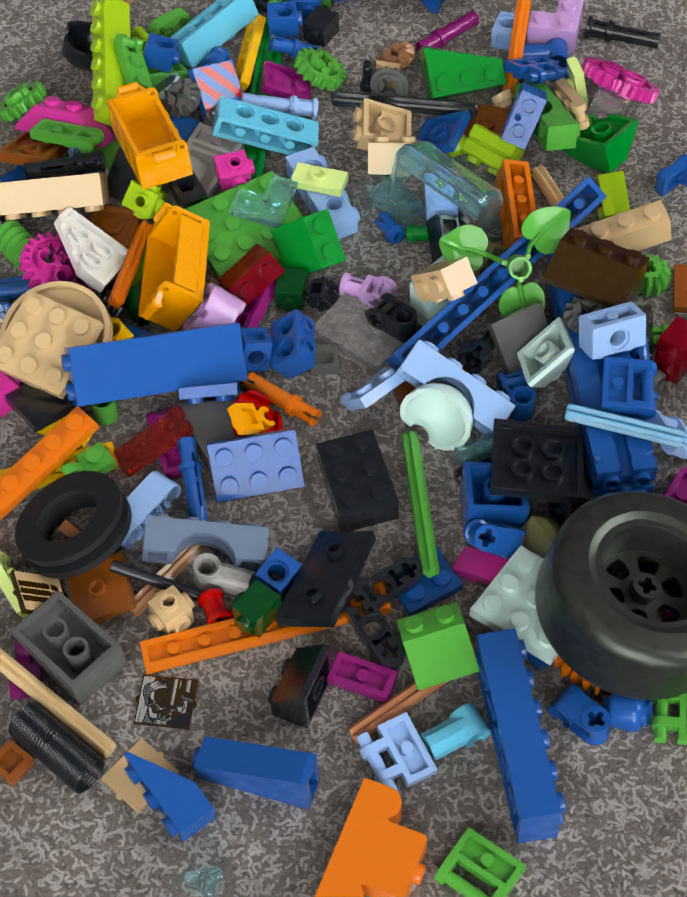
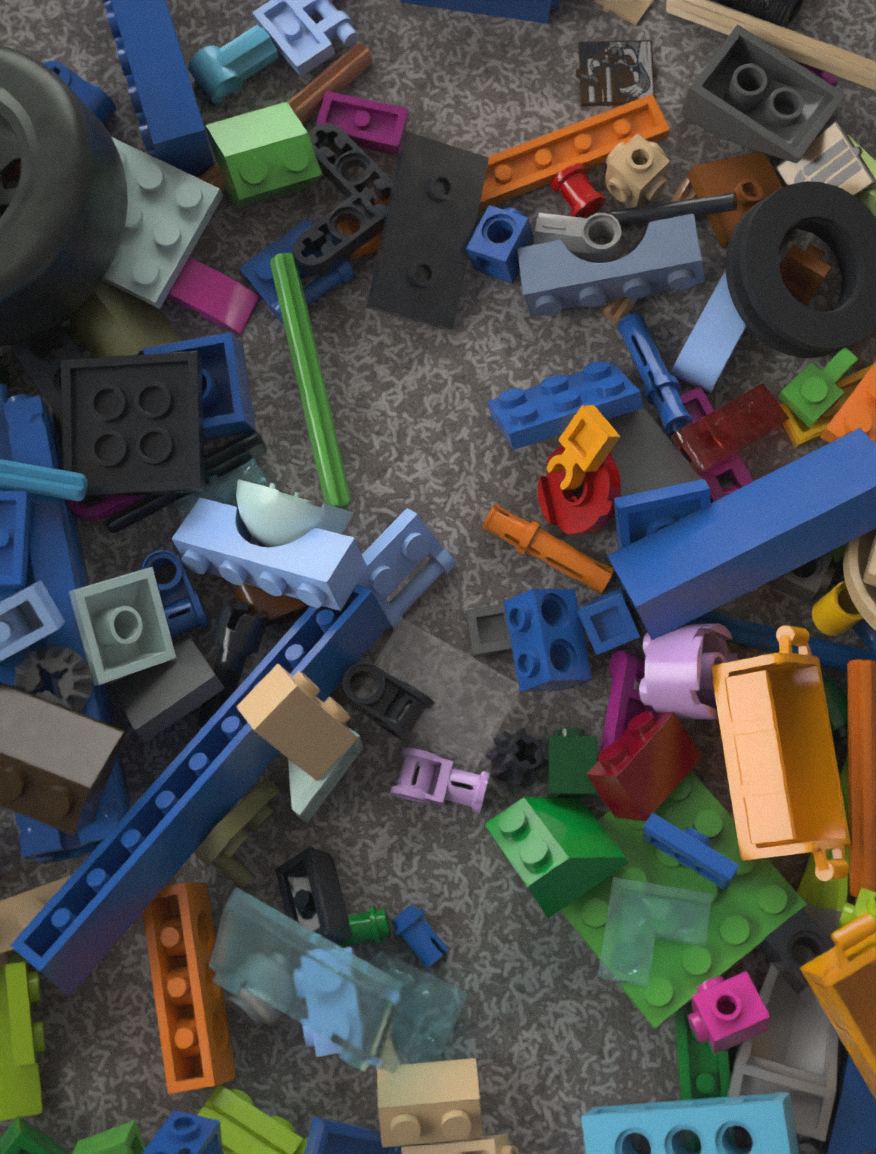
camera: 170 degrees right, 20 degrees up
dark green brick [232,580,282,638] -> none
black slope [268,644,332,729] -> none
light blue brick [285,146,360,239] -> none
yellowish green plate [290,162,348,197] -> none
black brick [316,429,399,531] -> none
bright green plant [439,206,571,316] -> none
blue piece [463,519,527,559] -> none
tan axle [532,165,564,206] -> none
none -> blue plate [643,813,739,890]

